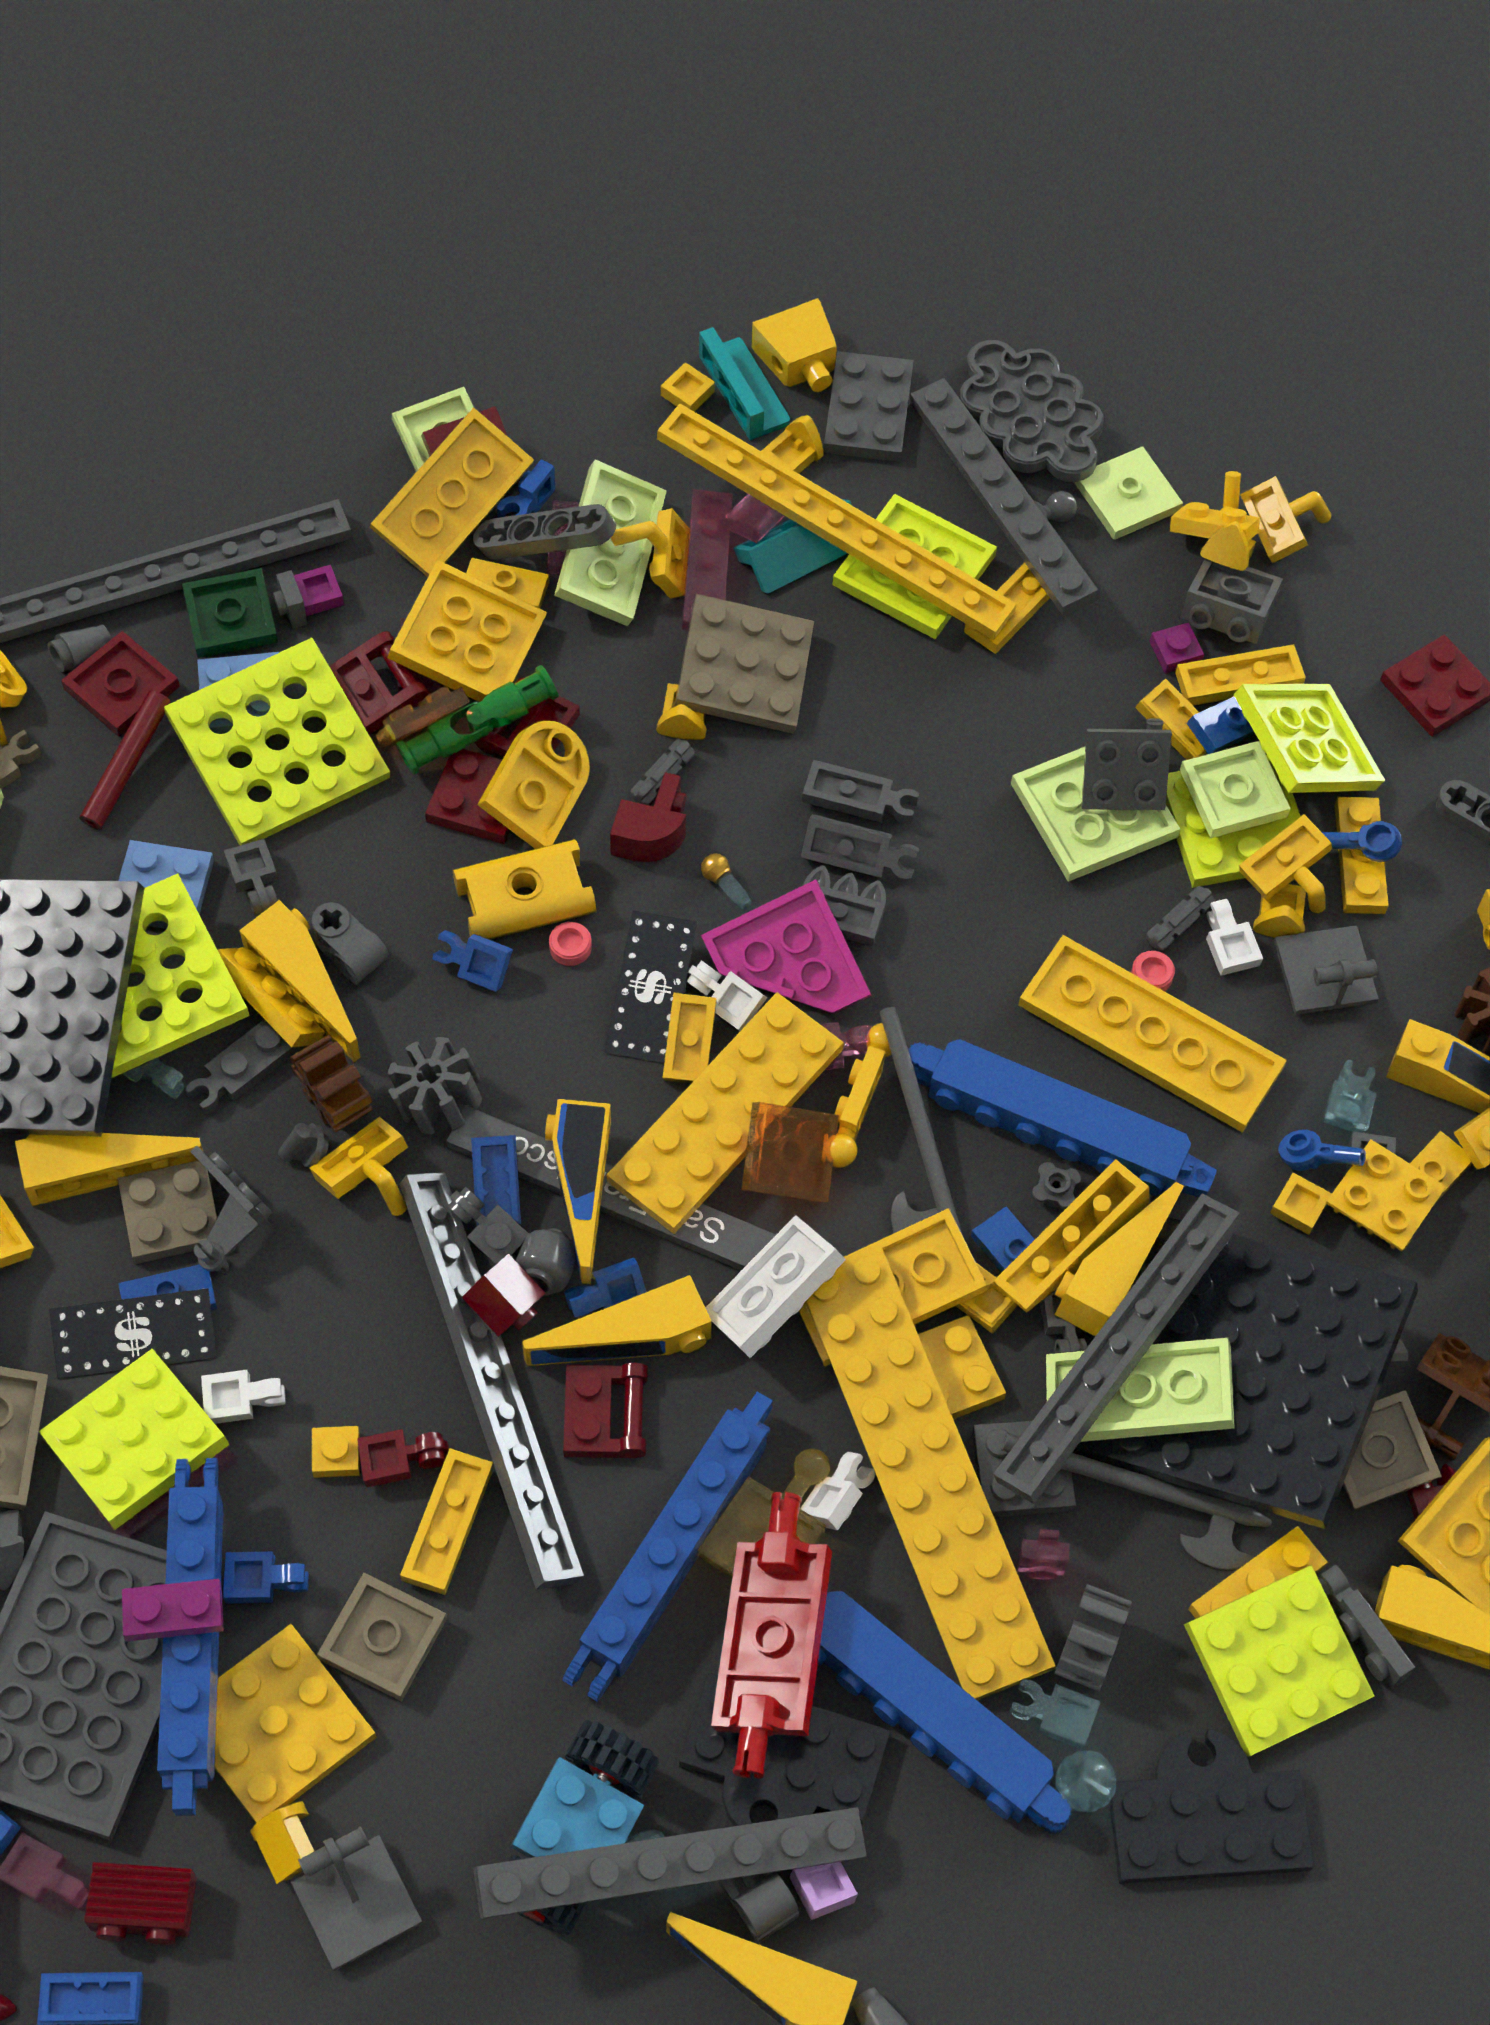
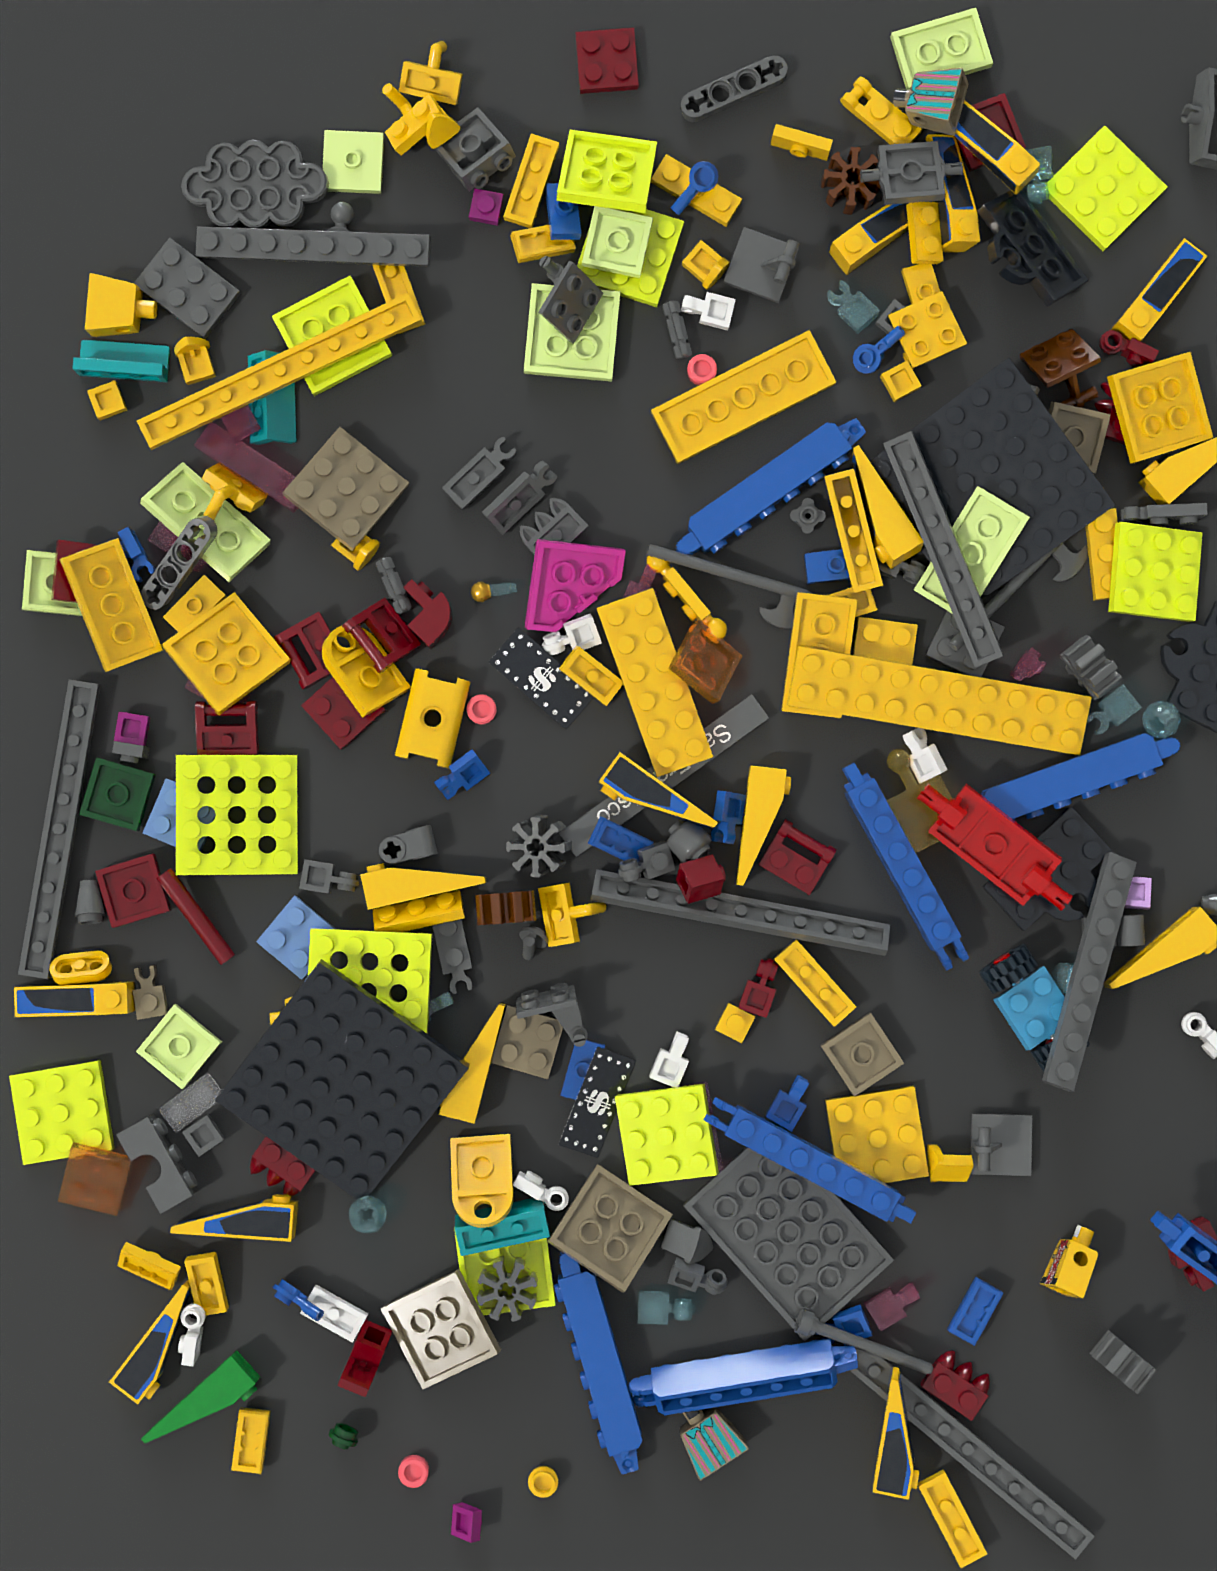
camera: 55 degrees left, 25 degrees up
dark red brick [84,1862,197,1945] -> none
magenta plate [122,1579,224,1642] -> none
clear orange plate [375,686,470,749] -> none
green piece [396,665,559,776] -> none
white plate [705,1215,846,1358] -> none
yellow plate [1239,814,1332,913] -> none
none -> dark red plate [342,597,421,674]

